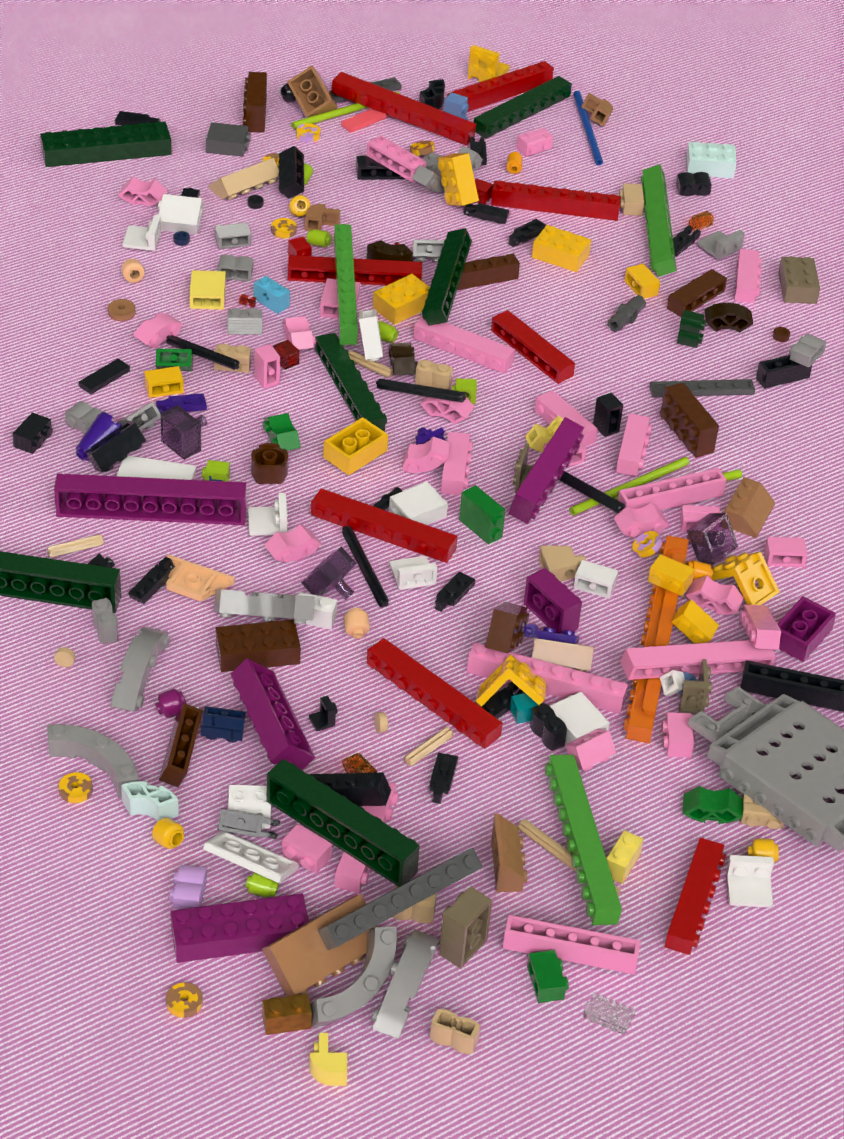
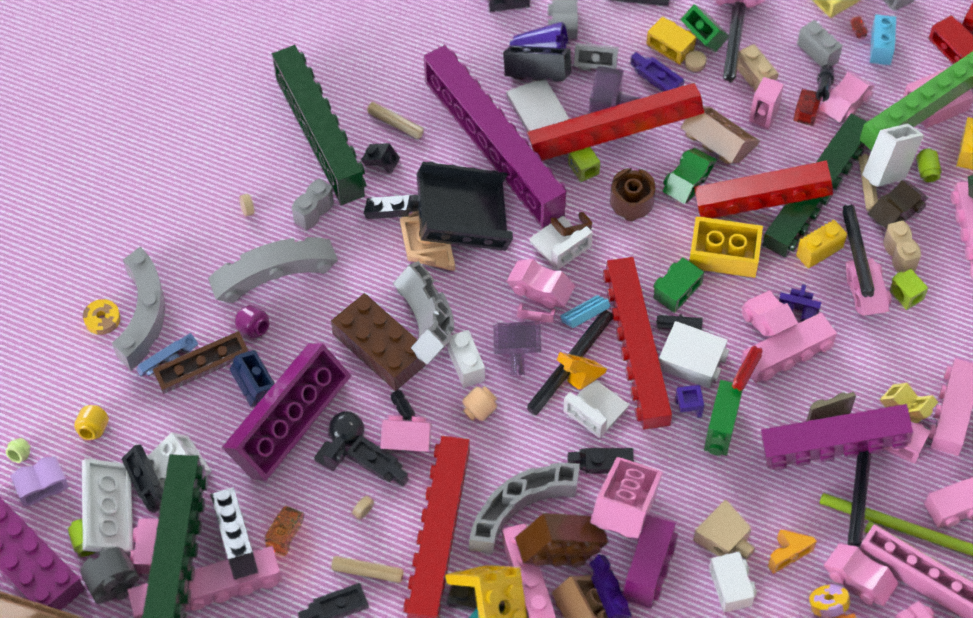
camera: 60 degrees right, 15 degrees up
light aqua brick [121,781,179,822] -> none
none -> yellowish green plate [6,438,31,463]
none -> dark grey brick [80,547,139,604]
none -> medium blue hinge [137,333,198,376]
none -> black hair [328,411,365,447]
none -> black hinge [346,436,409,487]
none -> bright pink brick [381,415,432,452]
none -> black axle [391,390,416,421]
none -> black panel [416,161,513,251]
none -> light grey brick [469,463,580,554]
none -> bright pink piece [517,304,556,323]
none -> red brick [527,83,704,161]
none -> reddish brown piece [551,212,593,236]
none -> light orange slope [557,352,607,390]
none -> medium azure tile [560,295,611,328]
none -> bright pink brick [590,457,663,538]
none -> green brick [653,257,704,313]
none -> dark purple panel [675,385,705,418]
none -> slope [680,106,760,165]
none -> tan tile [685,51,706,72]
none -> brick [694,160,833,219]
none -> red axle [732,345,763,391]
none -> light orange slope [768,530,817,574]
none -> yellow brick [796,220,847,268]
none -> black pin [816,64,834,102]

